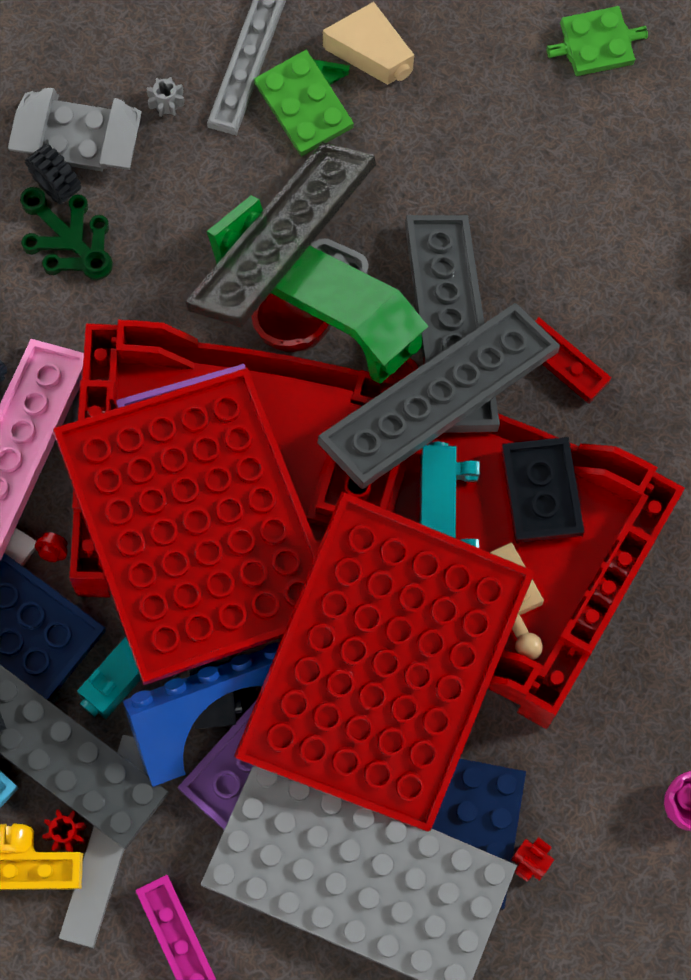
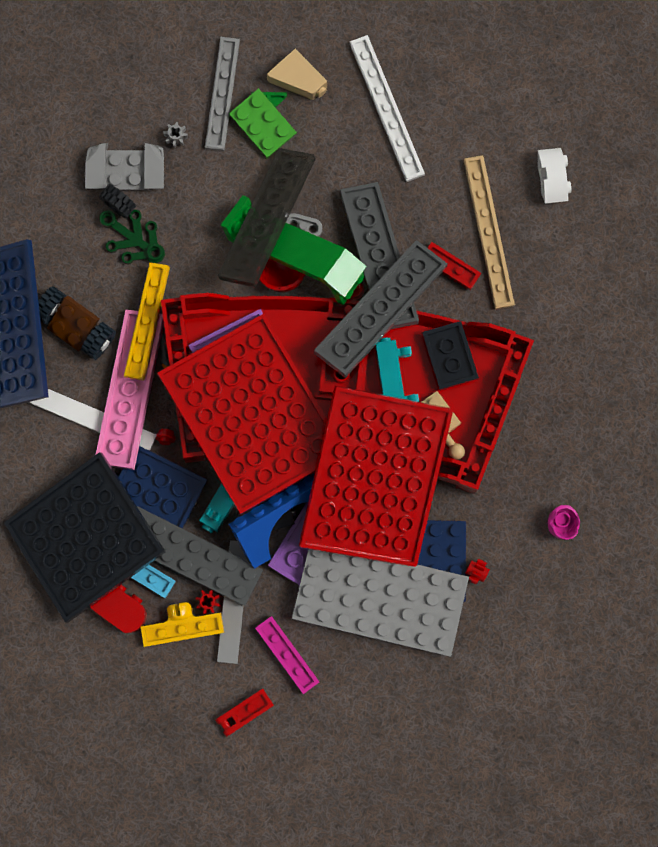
camera: 10 degrees left, 10 degrees up
bright green plate [546,6,648,76] -> none
none -> yellow tile [124,263,170,381]
none -> white tile [349,35,425,182]
none -> tan tile [464,155,515,310]

